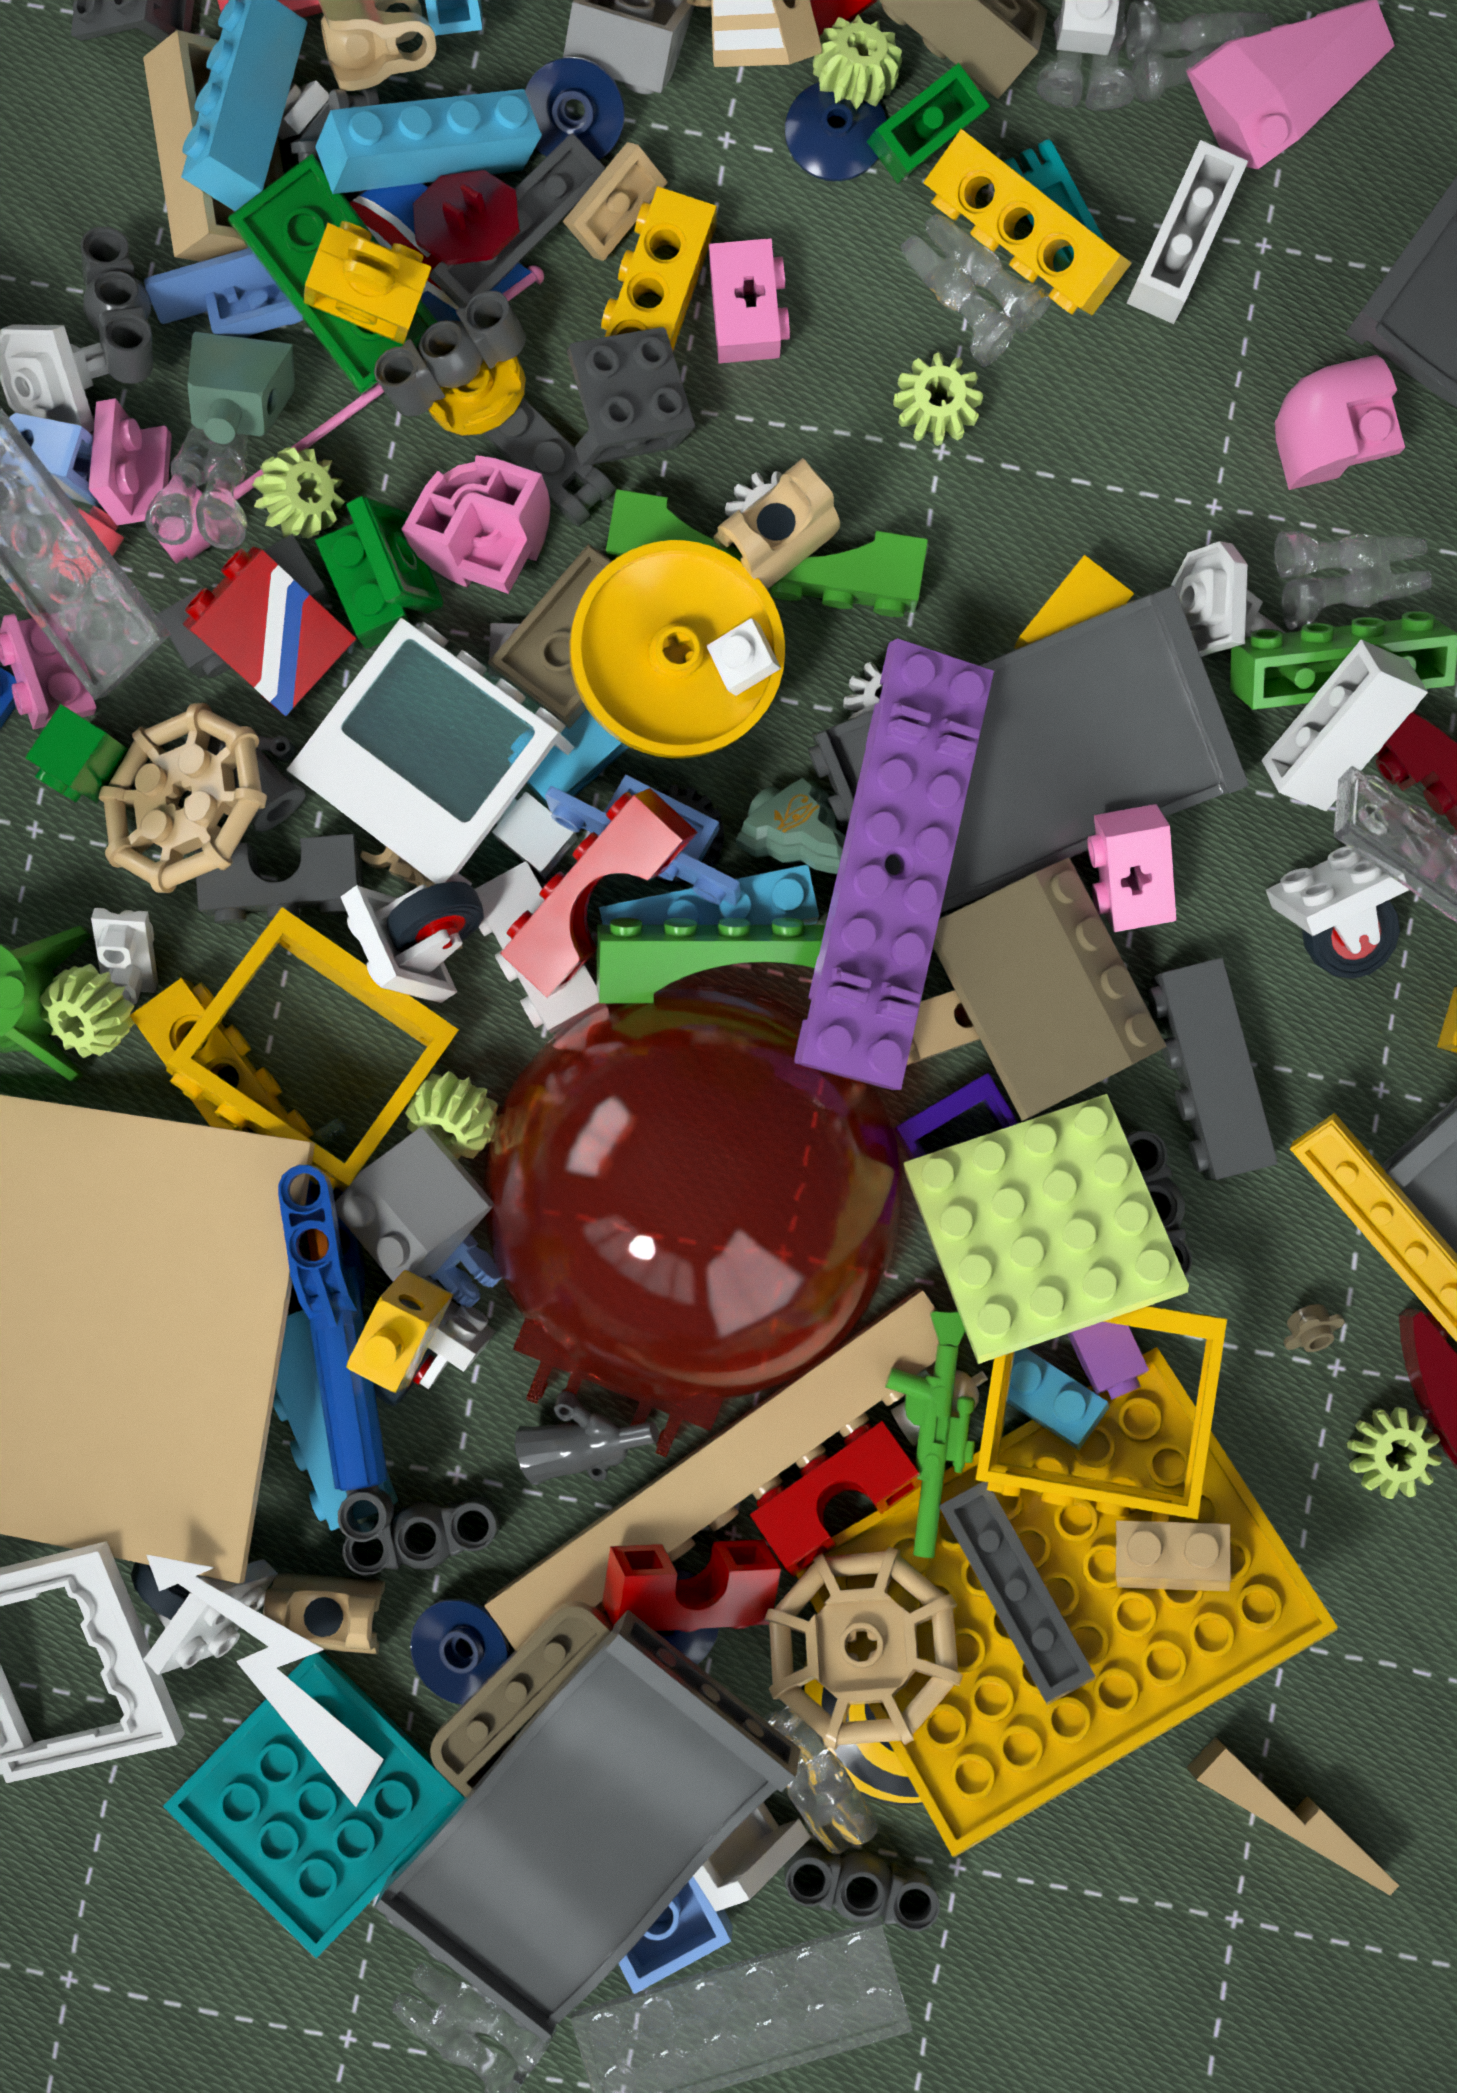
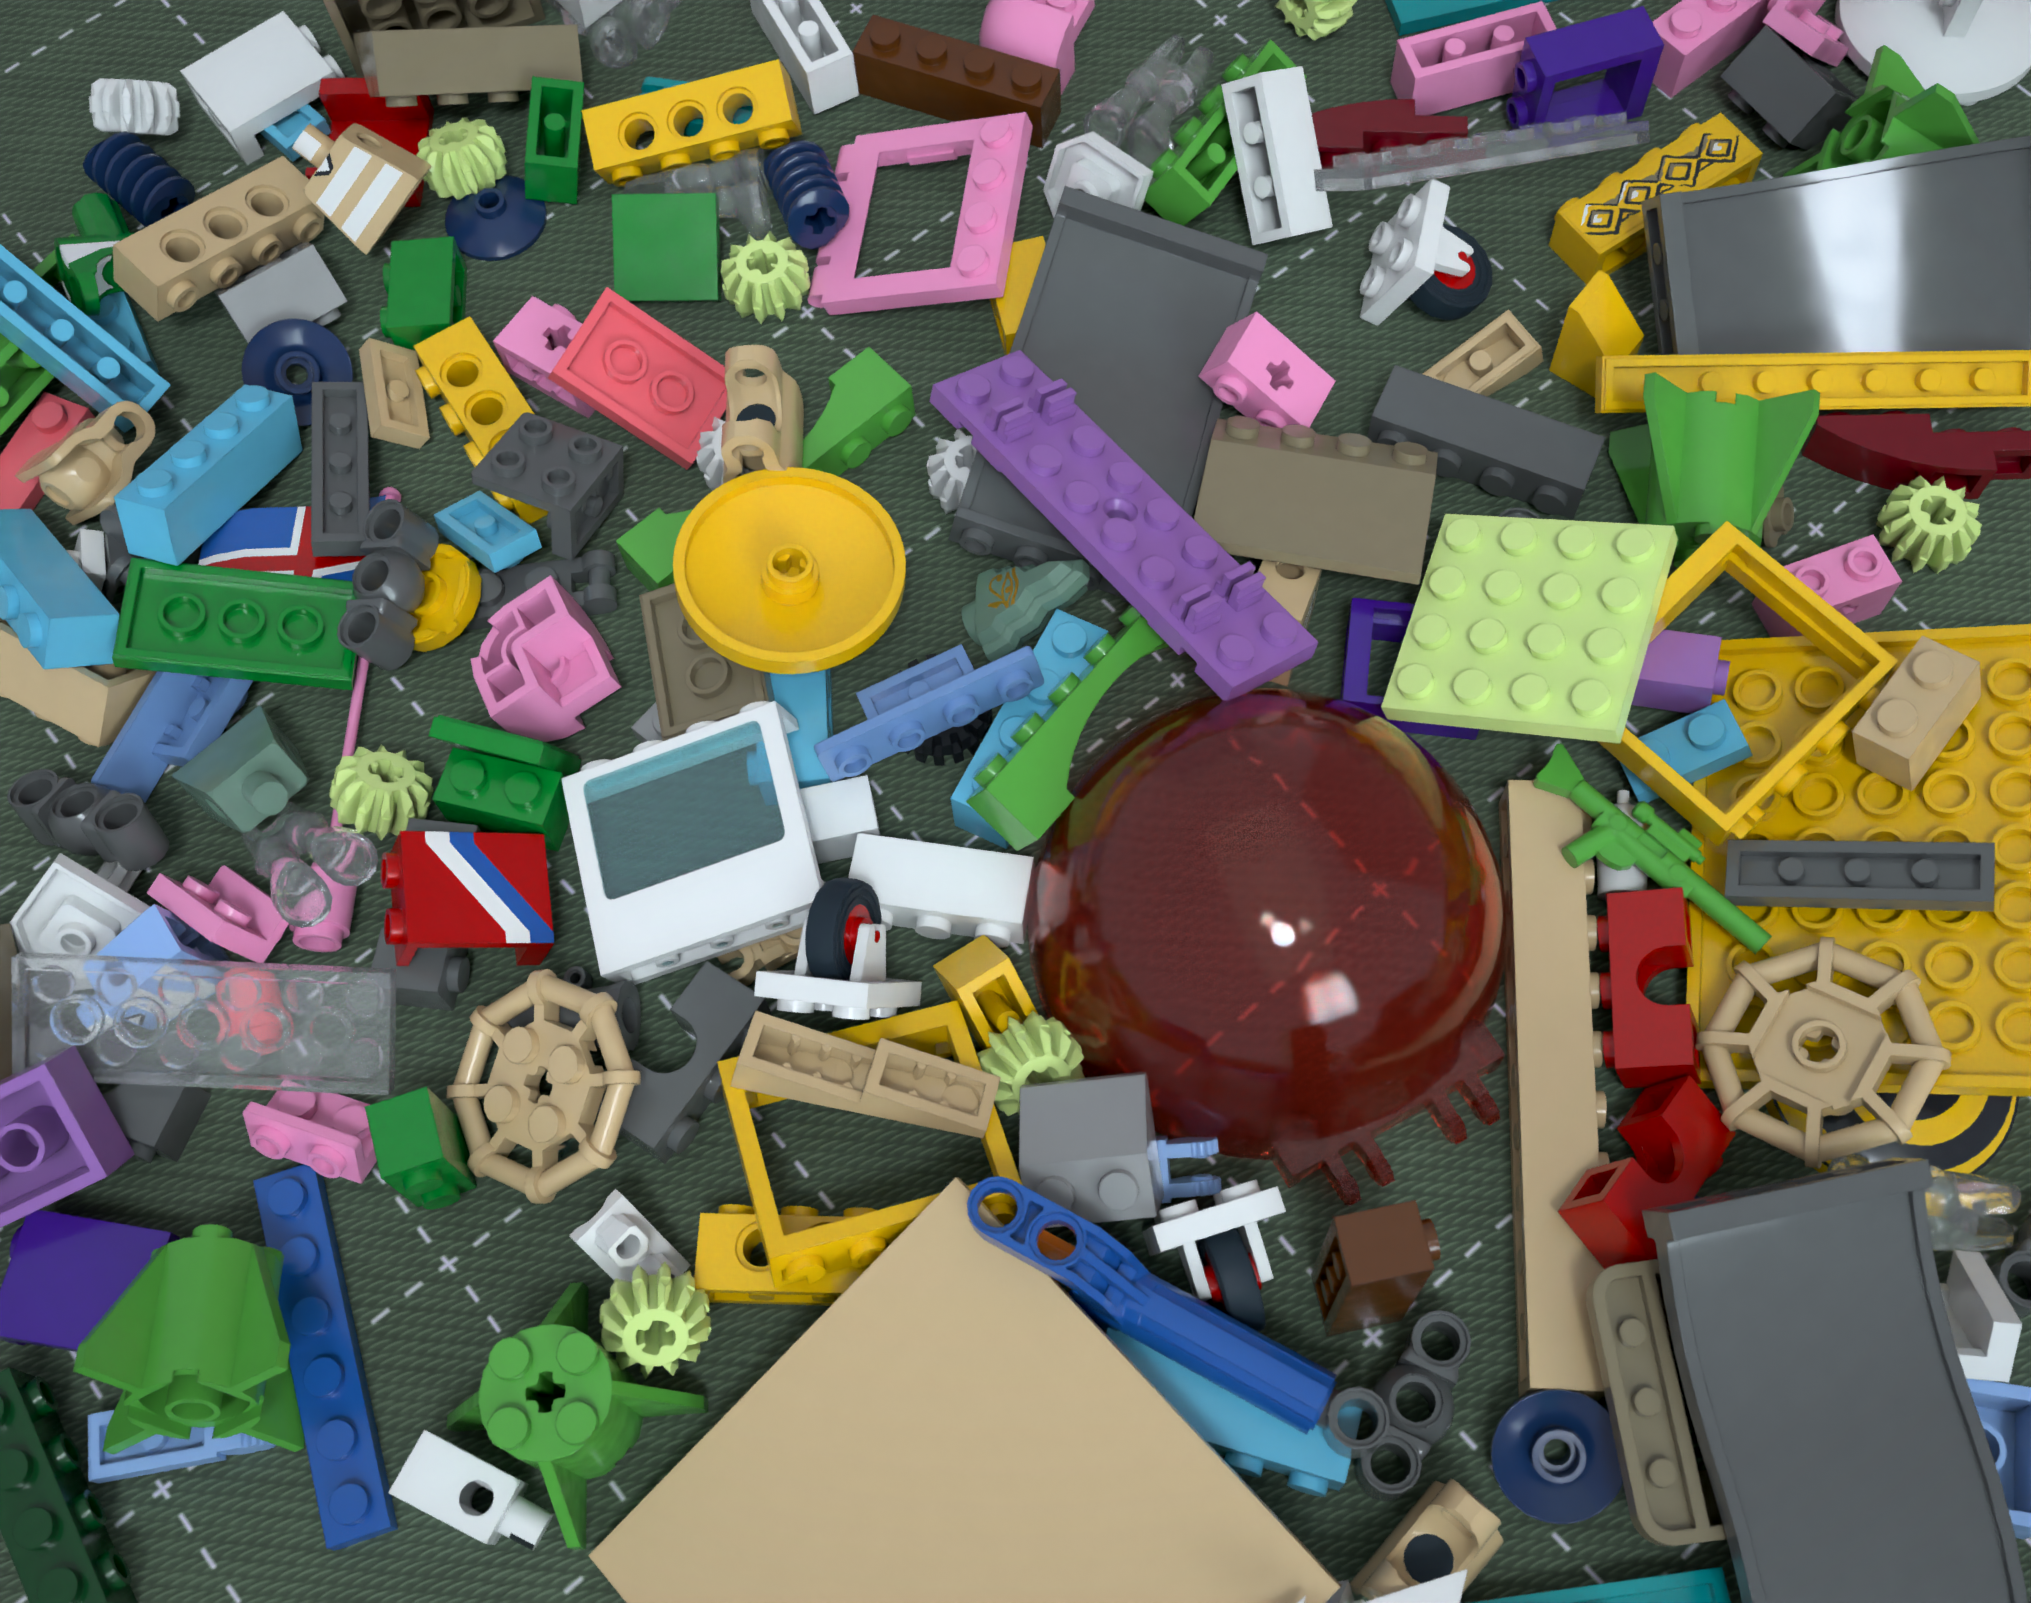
camera: 45 degrees left, 20 degrees down
yellow brick [304,221,431,345] -> none
yellow torso [346,1269,454,1393] -> none
dark red piece [413,170,520,265] -> none
arch [500,788,698,998] -> none
dark grey piece [514,1391,659,1485] -> none
white plate [707,618,781,696] -> none
none -> green brick [380,236,467,351]
none -> medium azure plate [434,490,542,573]
none -> coral plate [548,287,727,470]
none -> green tile [612,193,721,302]
none -> tan slope [730,1010,1001,1138]
none -> dark blue piece [763,140,849,250]
none -> bright pink hinge [808,112,1033,315]
none -> reddish brown brick [852,15,1061,149]
none -> yellow slope [933,935,1038,1050]
none -> reddish brown brick [1311,1200,1441,1337]
none -> tan slope [1423,310,1543,397]
none -> yellow slope [1549,270,1644,398]
none -> bright green brick [1609,372,1820,568]
none -> bright pink brick [1752,534,1902,637]

